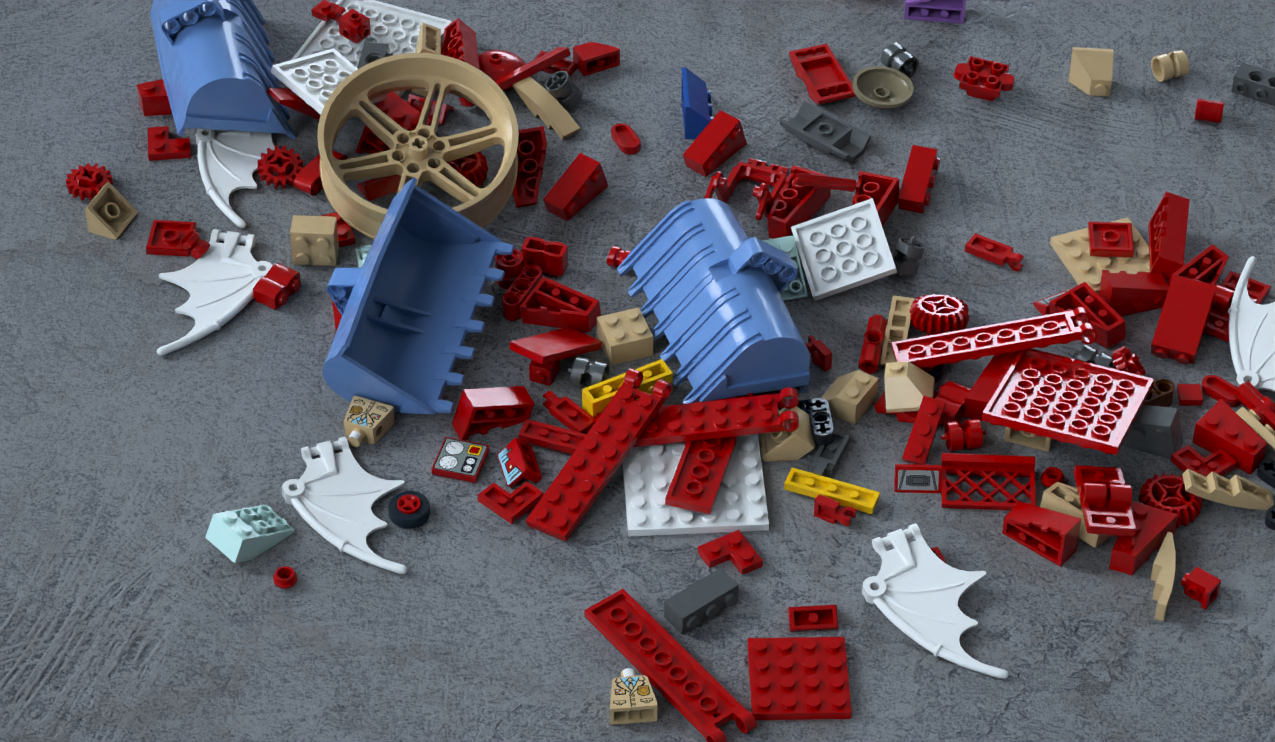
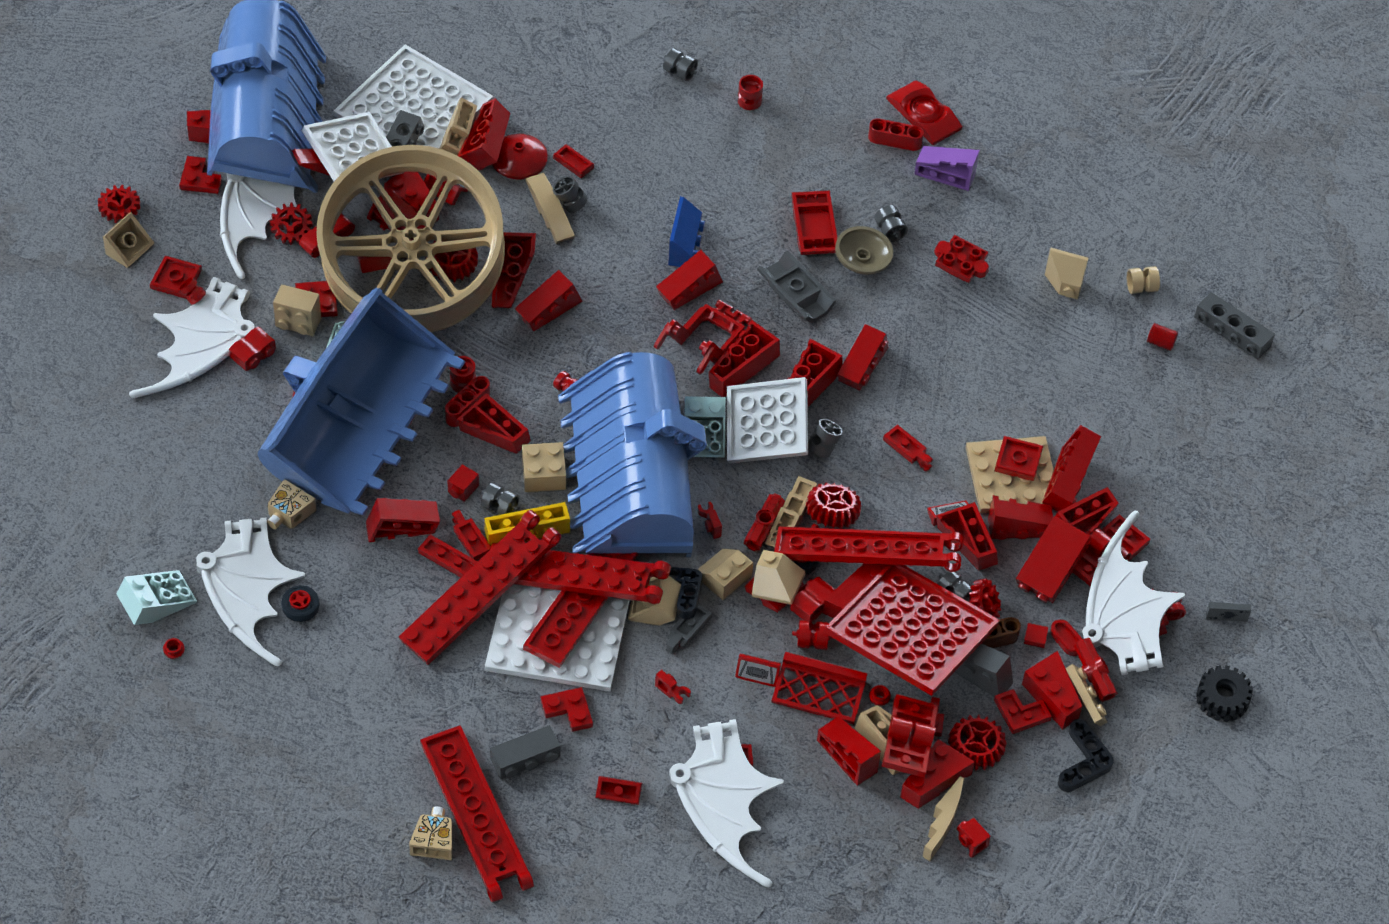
camera: 10 degrees right, 10 degrees up
red plate [311,0,346,23] -> none
red brick [338,9,371,44] -> none
tile [431,437,490,483] -> none
red tile [459,47,571,107] -> none
red plate [478,481,544,524] -> none
red panel [497,438,542,488] -> none
red tile [509,327,602,364] -> none
red brick [522,237,568,276] -> none
red slope [573,41,620,77] -> none
red tile [611,123,641,155] -> none
red plate [747,637,852,720] -> none
yellow plate [784,467,880,514] -> none
red axle [794,173,857,192] -> none
red plate [902,396,946,465] -> none
tan slope [1182,469,1274,510] -> none

